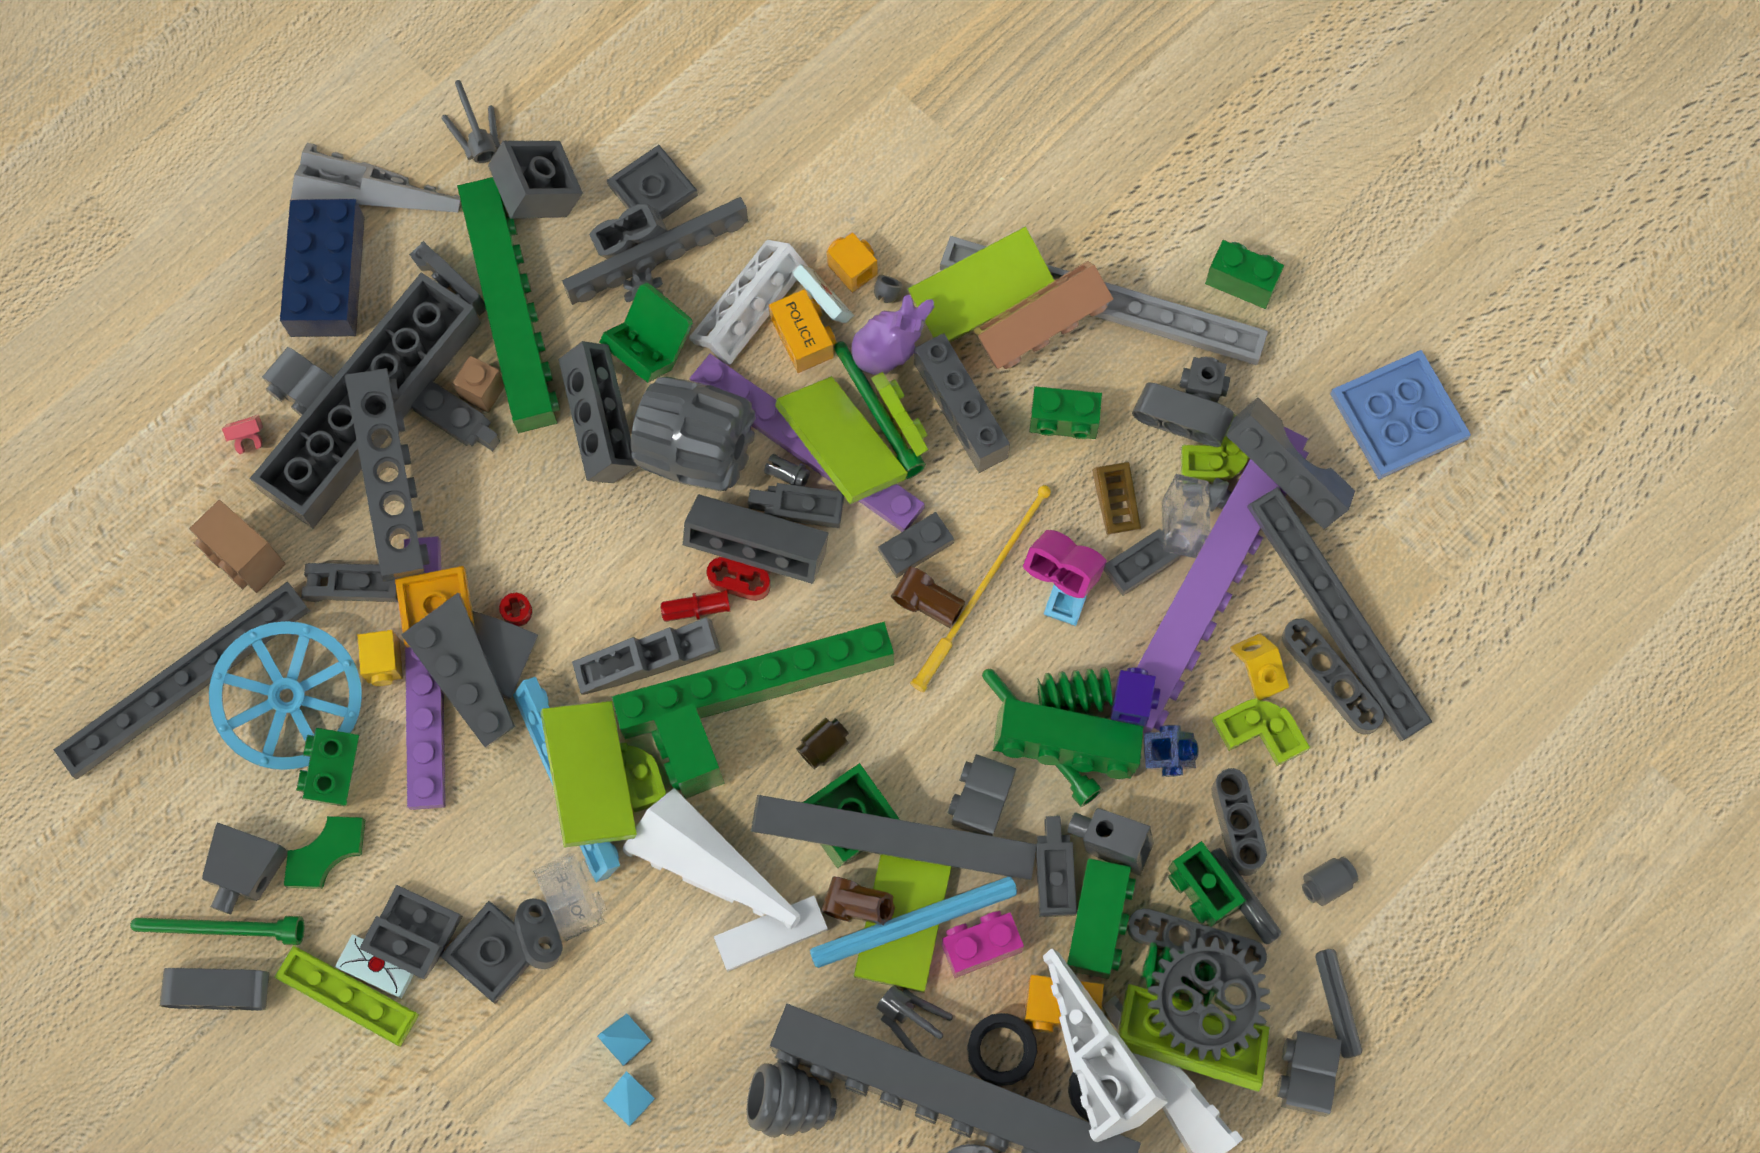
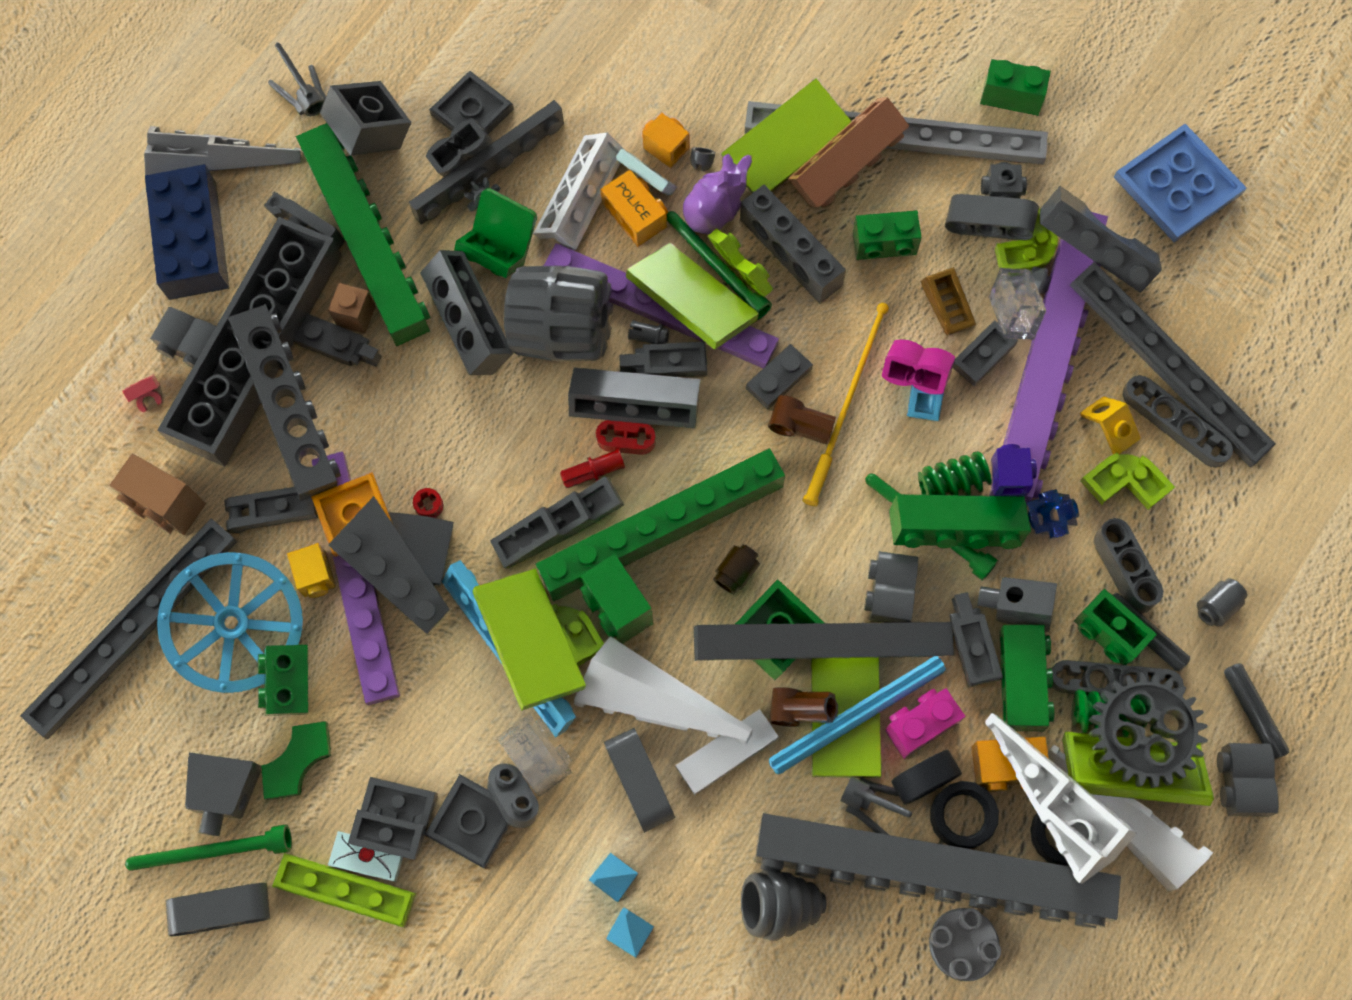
camera: 10 degrees left, 0 degrees up
none -> dark grey beam [604,728,675,833]
none -> black tyre [891,750,962,805]

